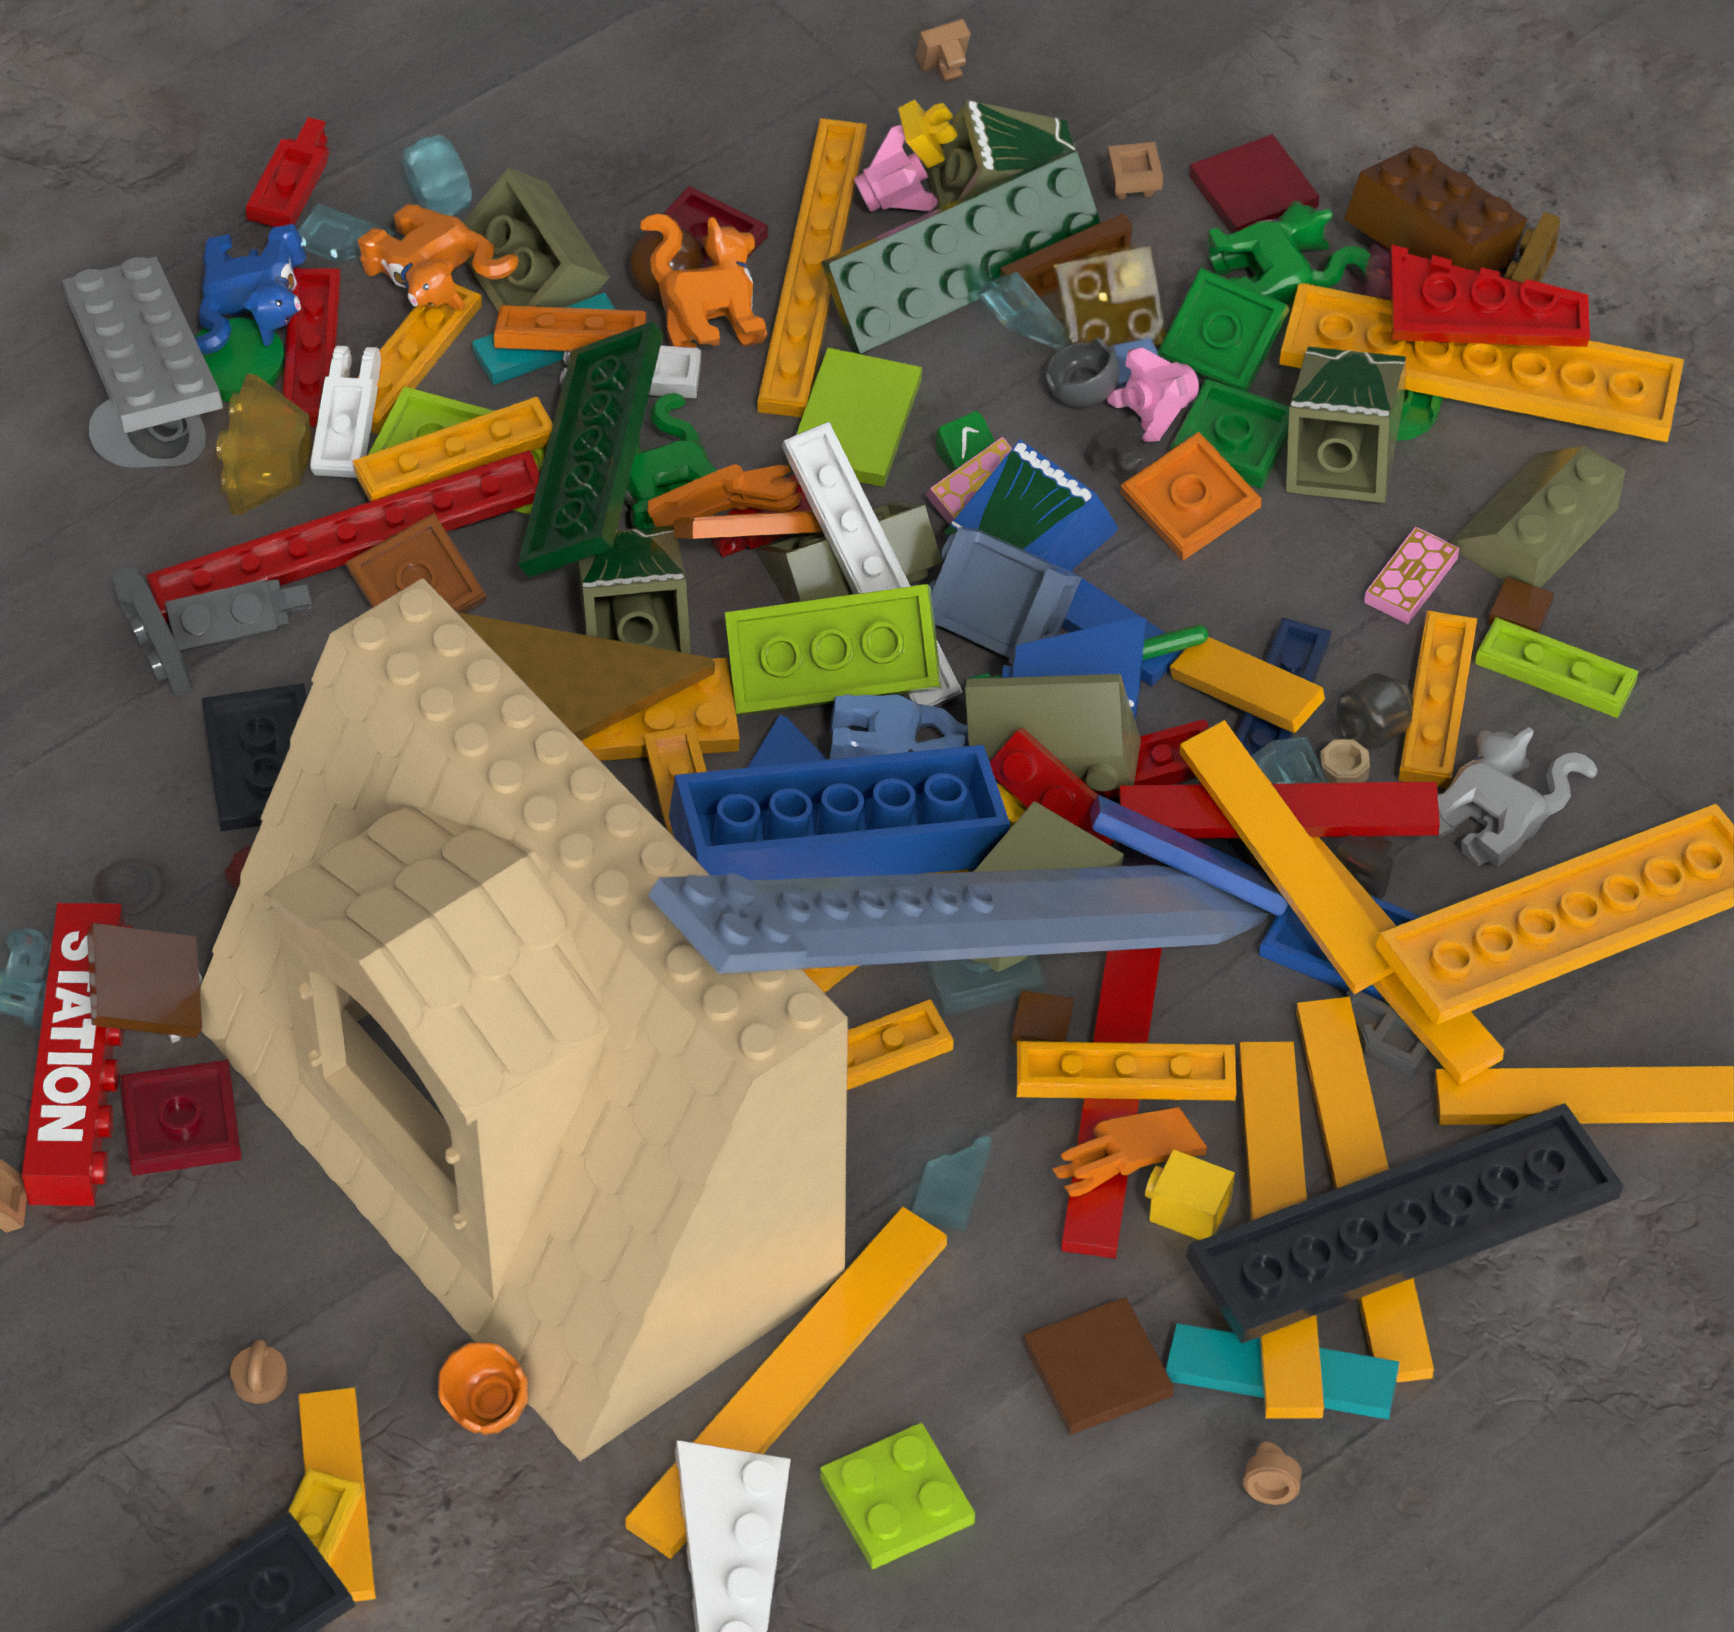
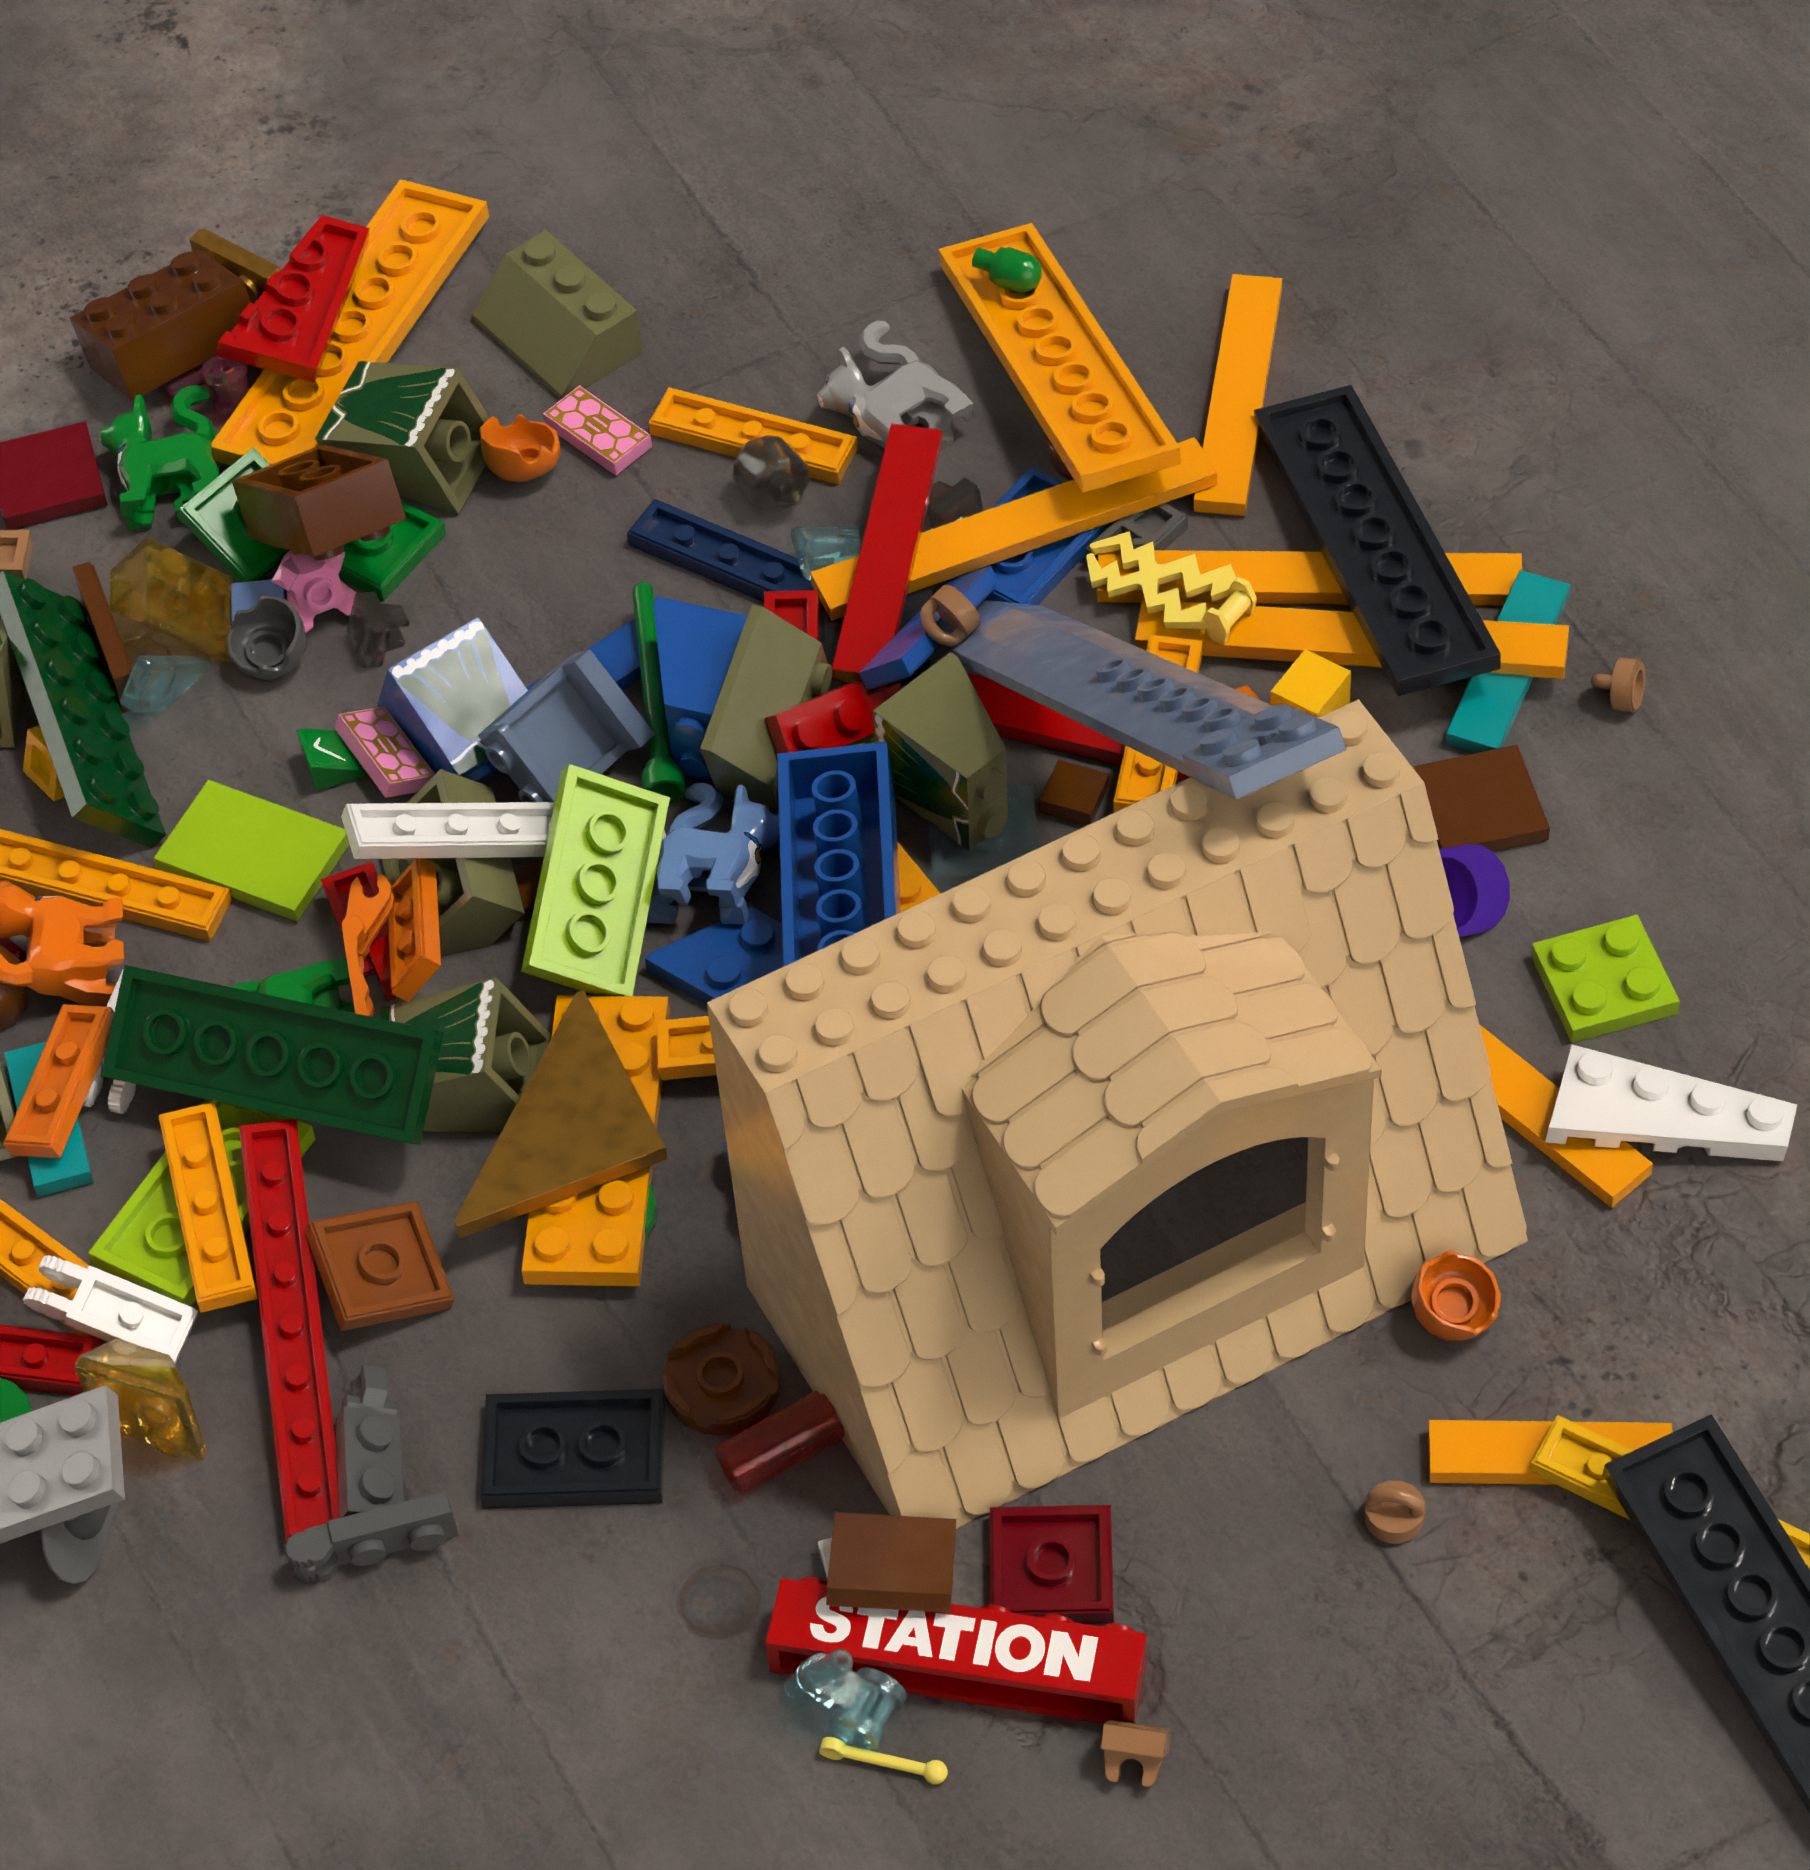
camera: 75 degrees left, 0 degrees up
orange tile [1120,432,1261,561] -> none
light orange tile [1170,637,1325,734] -> none
light orange tile [1180,720,1394,994] -> none
tan tile [1319,739,1370,783] -> none
lime tile [1475,617,1639,718] -> none
reddish brown tile [1488,577,1554,633] -> none
none -> reddish brown brick [232,444,406,560]
none -> orange hair [479,414,561,482]
none -> medium nougat tile [920,585,981,646]
none -> green cylinder [972,247,1042,293]
none -> light yellow piece [1086,531,1257,645]
none -> dark purple piece [1439,844,1510,937]

